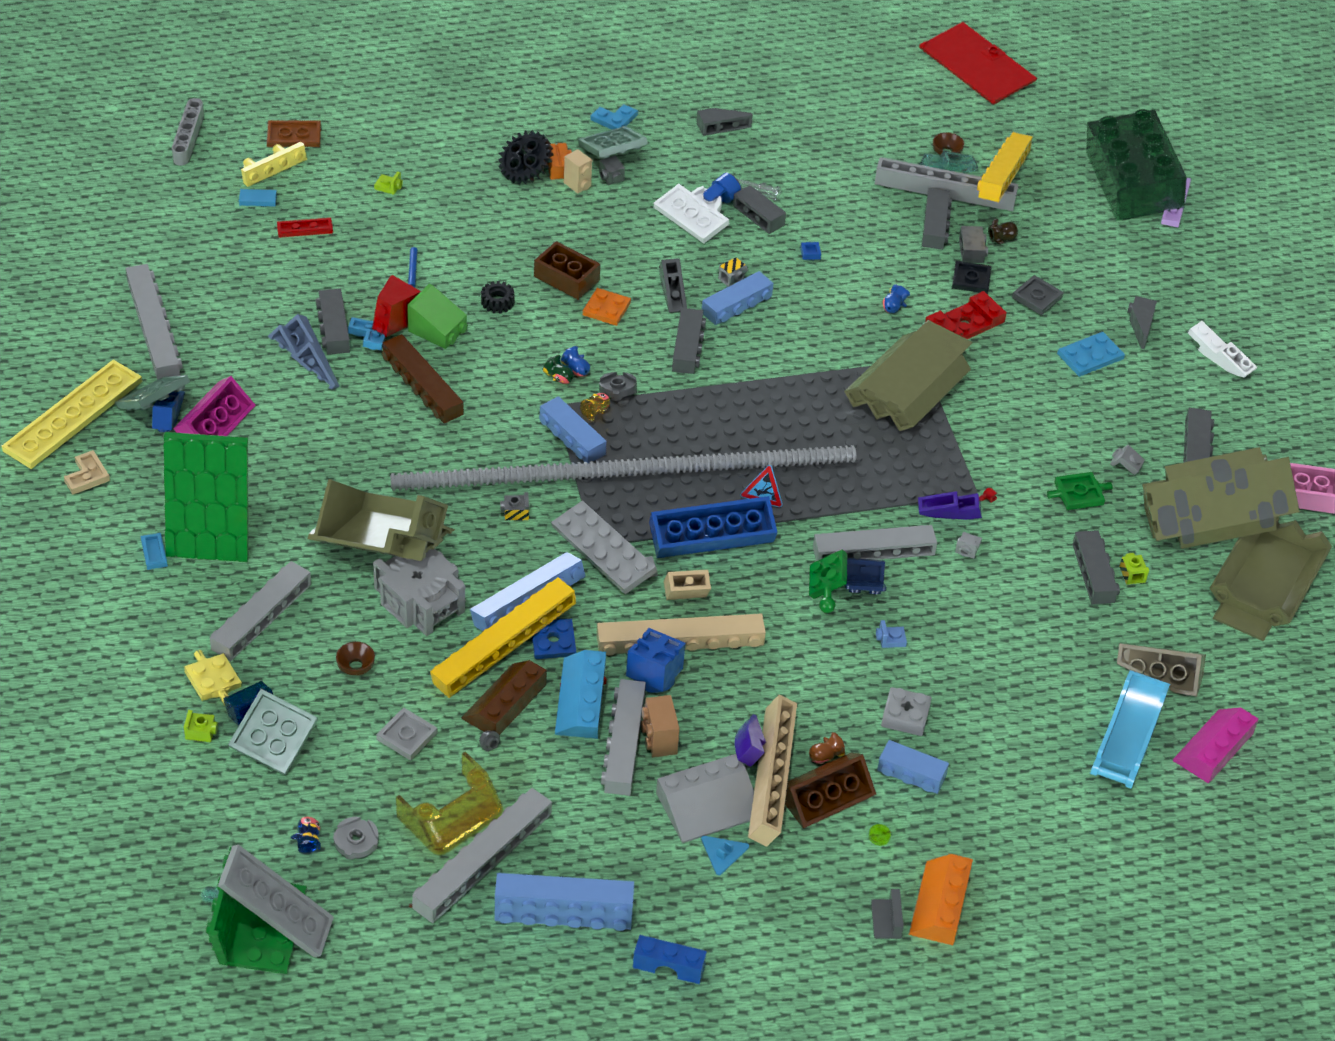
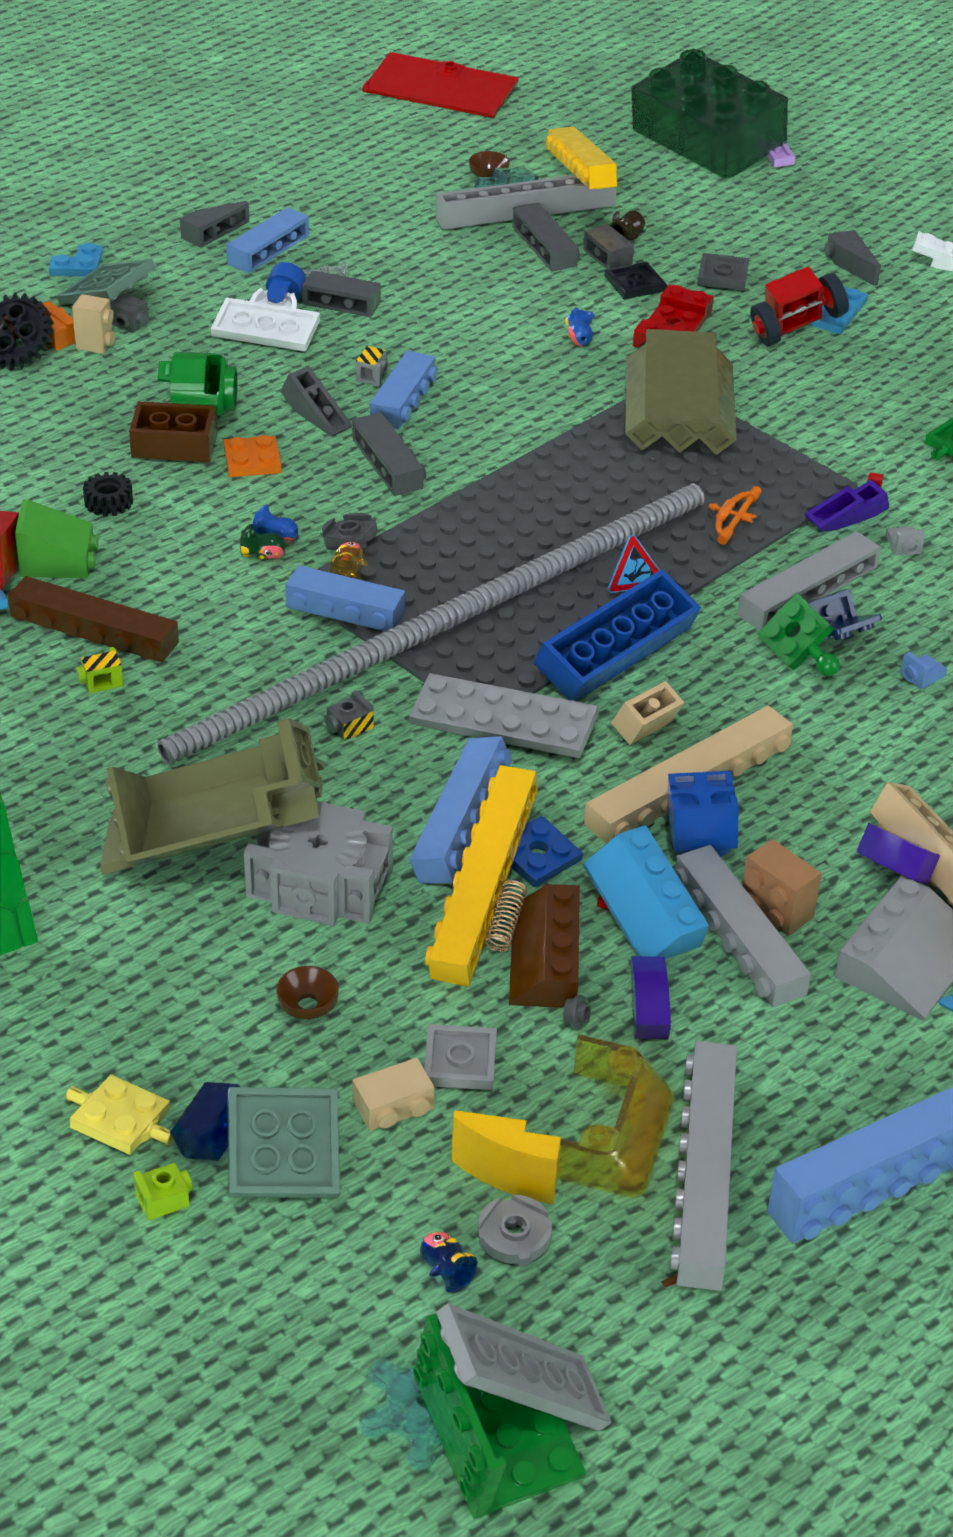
camera: 30 degrees left, 5 degrees down
light grey brick [210,561,311,661] -> none
blue plate [800,242,821,260] -> none
none -> lime brick [76,647,124,694]
none -> green piece [157,352,238,416]
none -> medium blue brick [226,208,309,273]
none -> tan brick [352,1058,435,1131]
none -> yellow slope [451,1110,561,1204]
none -> tan piece [485,880,527,952]
none -> dark purple slope [631,956,671,1040]
none -> orange piece [708,486,762,545]
none -> brick [750,266,849,347]

